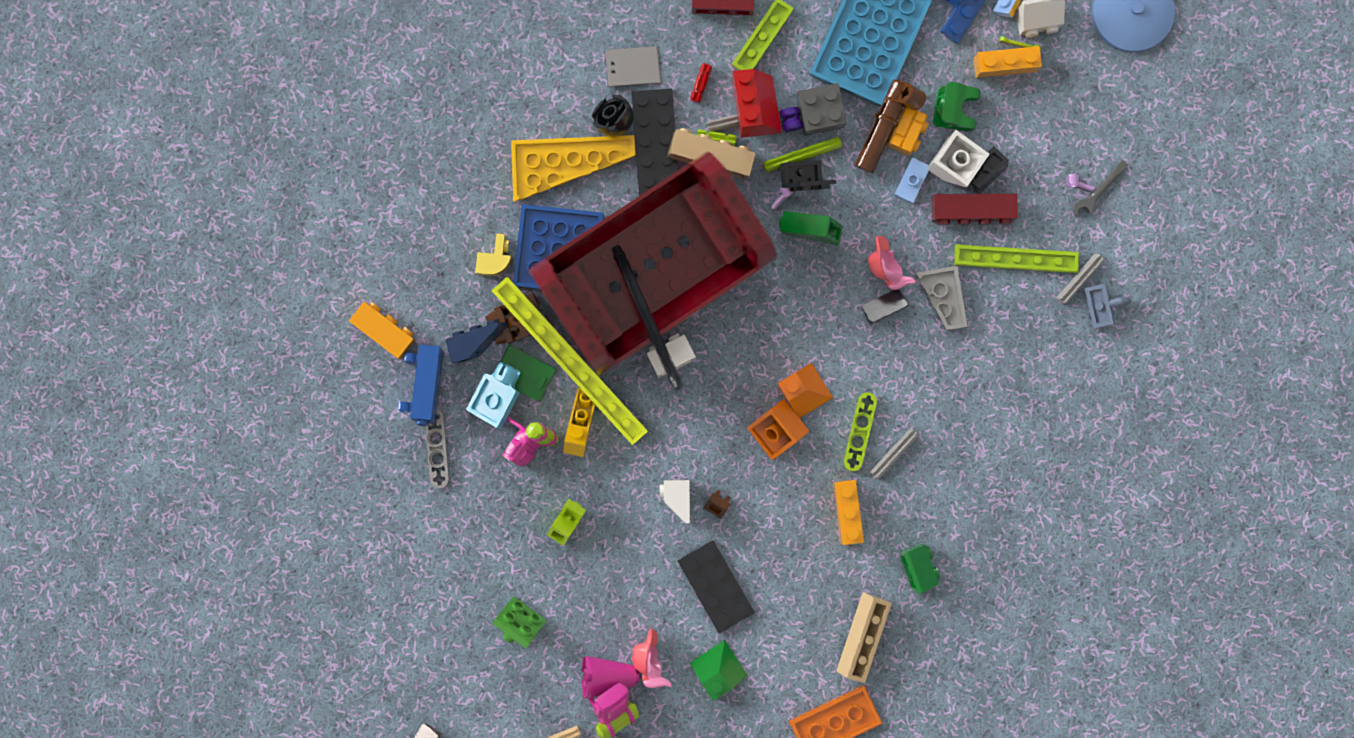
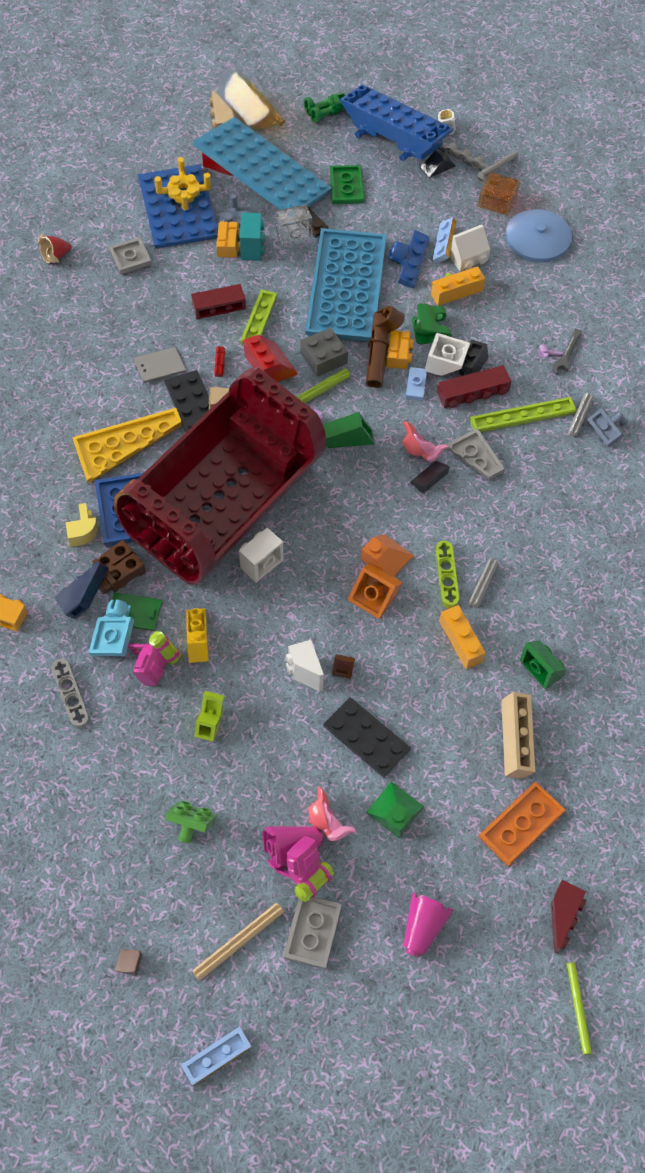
camera: 20 degrees left, 25 degrees down
blue brick [398,345,444,426] -> none
neon yellow plate [492,276,648,445] -> none
black cylinder [592,95,634,137] -> none
black piece [612,245,683,391] -> none
dark purple wheel [779,107,803,132] -> none
black bracket [780,160,836,192] -> none

